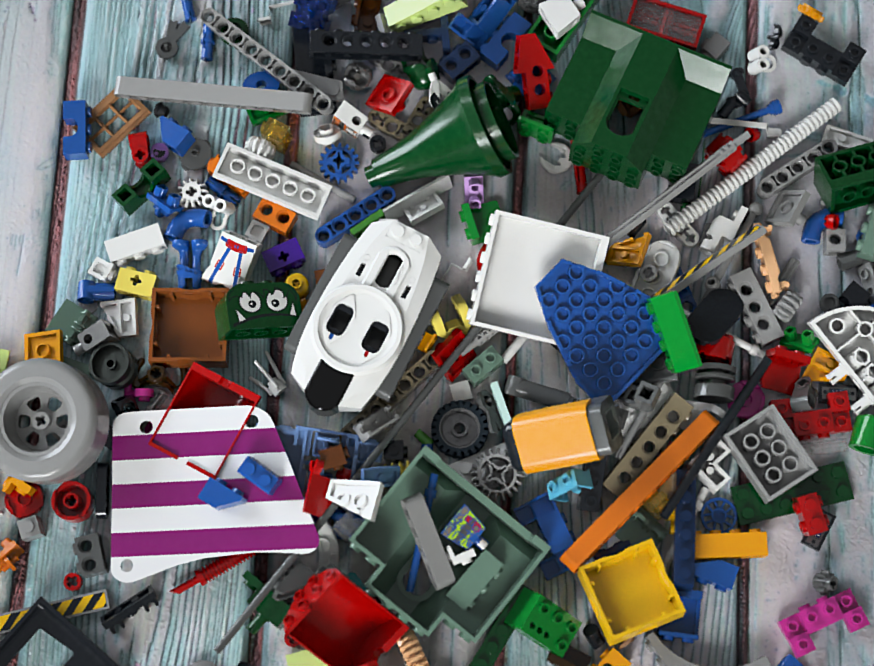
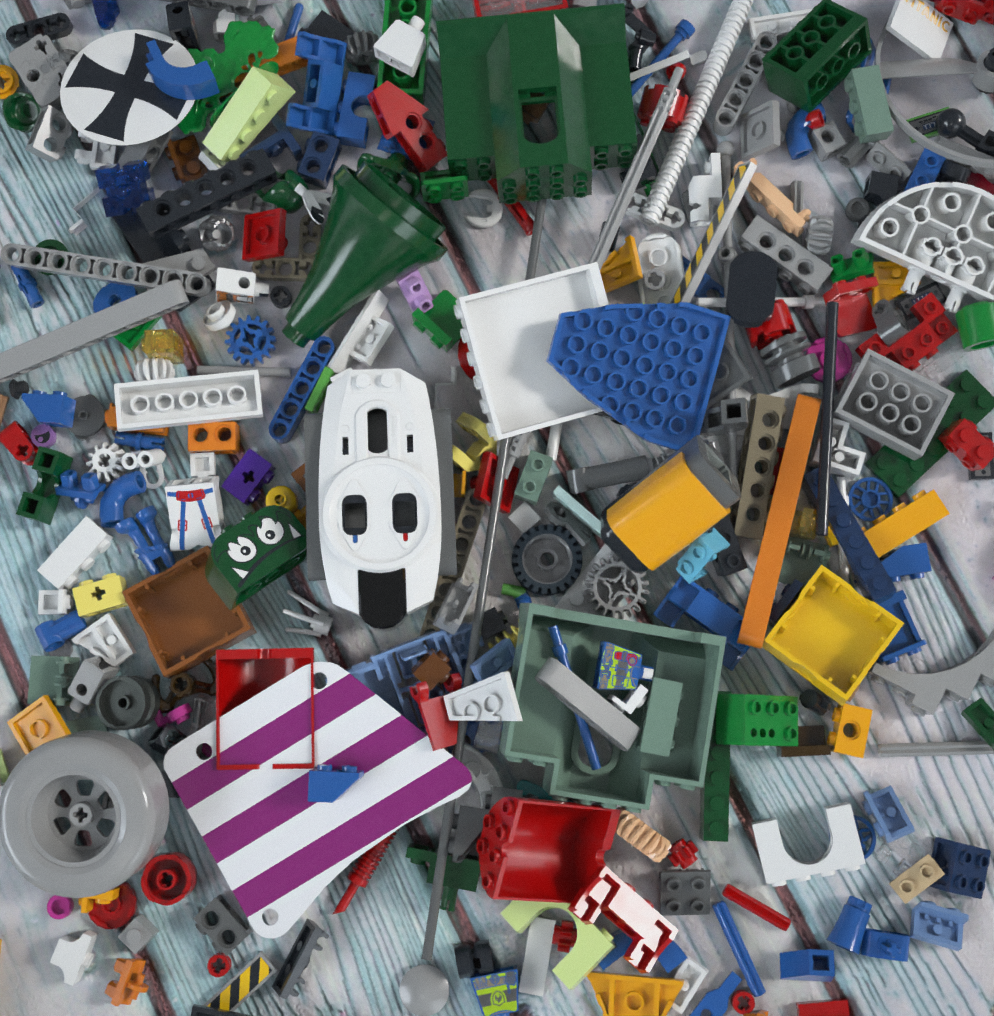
camera: 30 degrees left, 5 degrees up
black beam [96,463,110,519] -> none
blue brick [237,456,283,495] -> none
green slope [646,290,703,373] -> none

